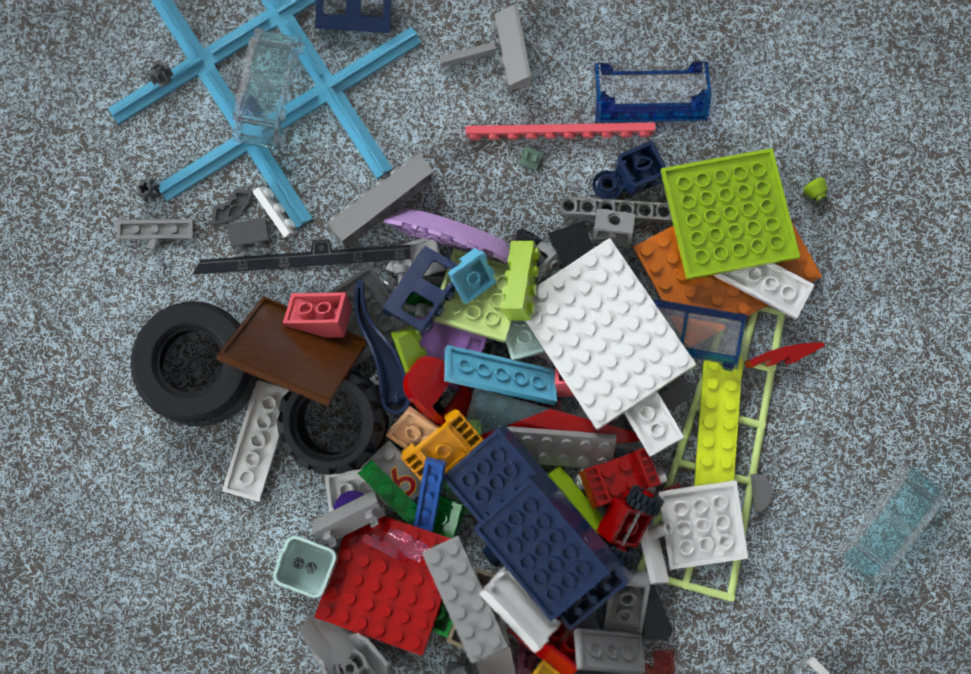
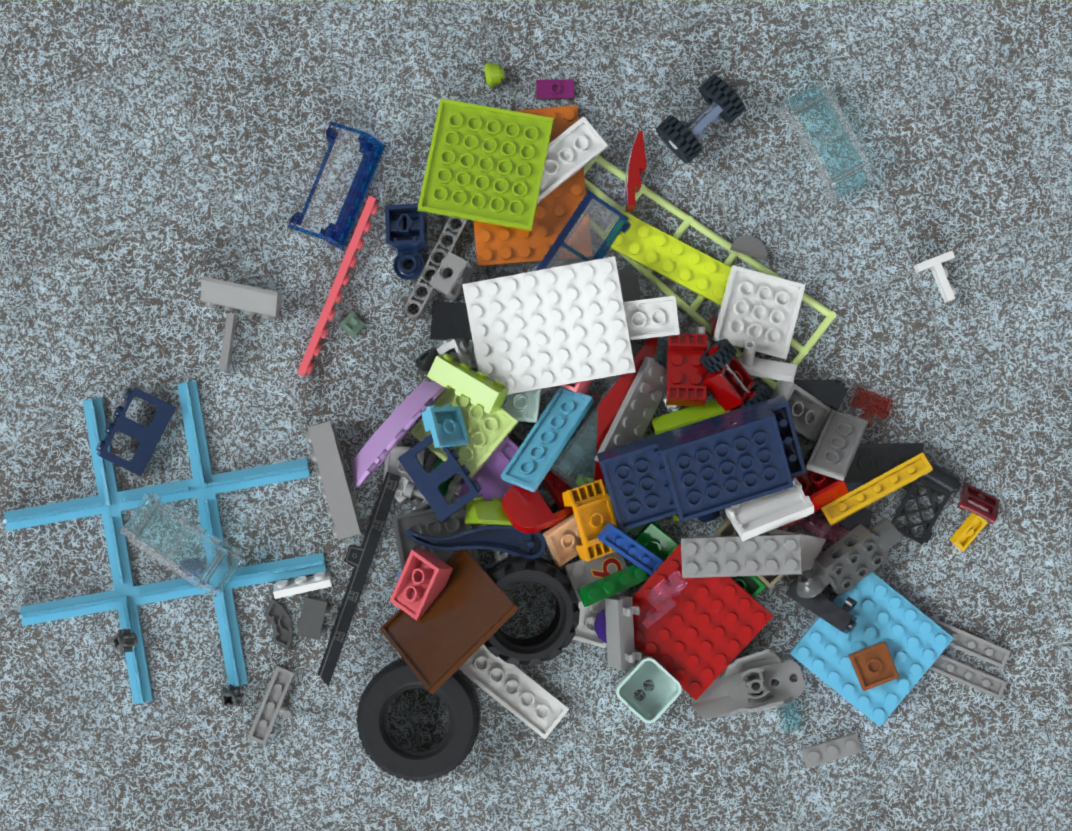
camera: 75 degrees left, 5 degrees up
none -> magenta plate [536,79,574,100]
none -> black plate [656,74,746,164]

